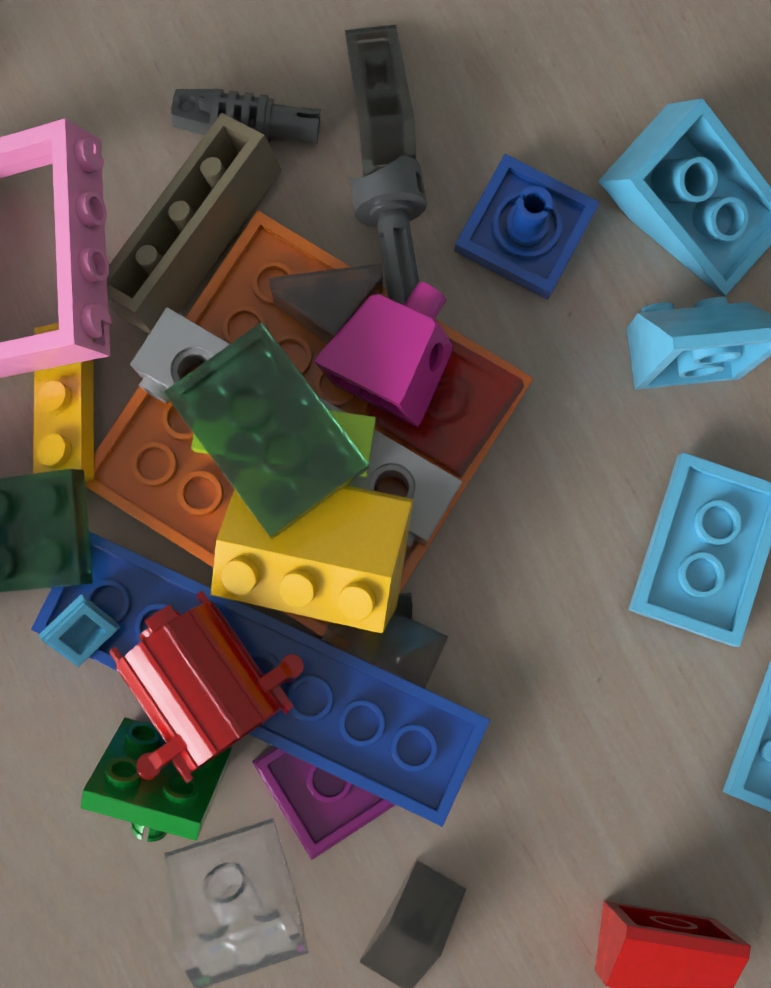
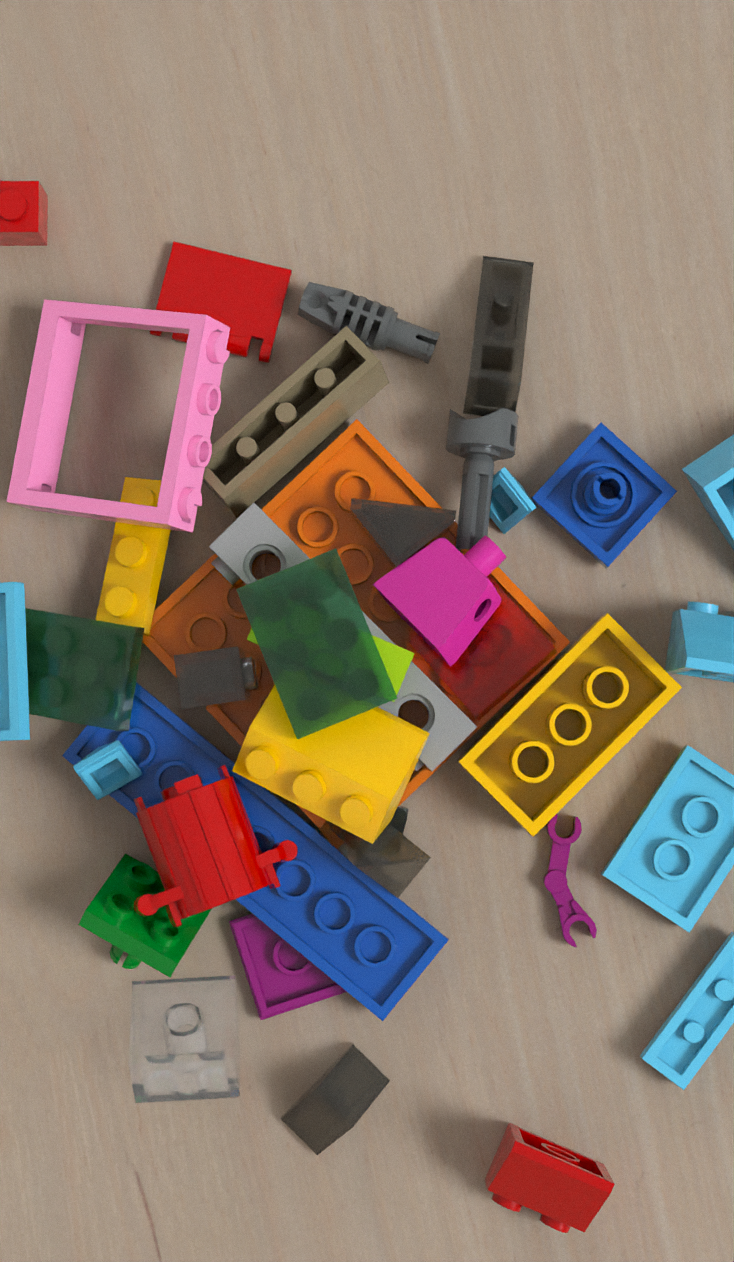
camera: 20 degrees right, 5 degrees up
none -> red piece [150,241,292,363]
none -> clear smoke brick [174,646,259,711]
none -> yellow brick [457,613,682,837]
none -> medium azure slope [490,467,537,534]
none -> magenta piece [543,814,597,948]

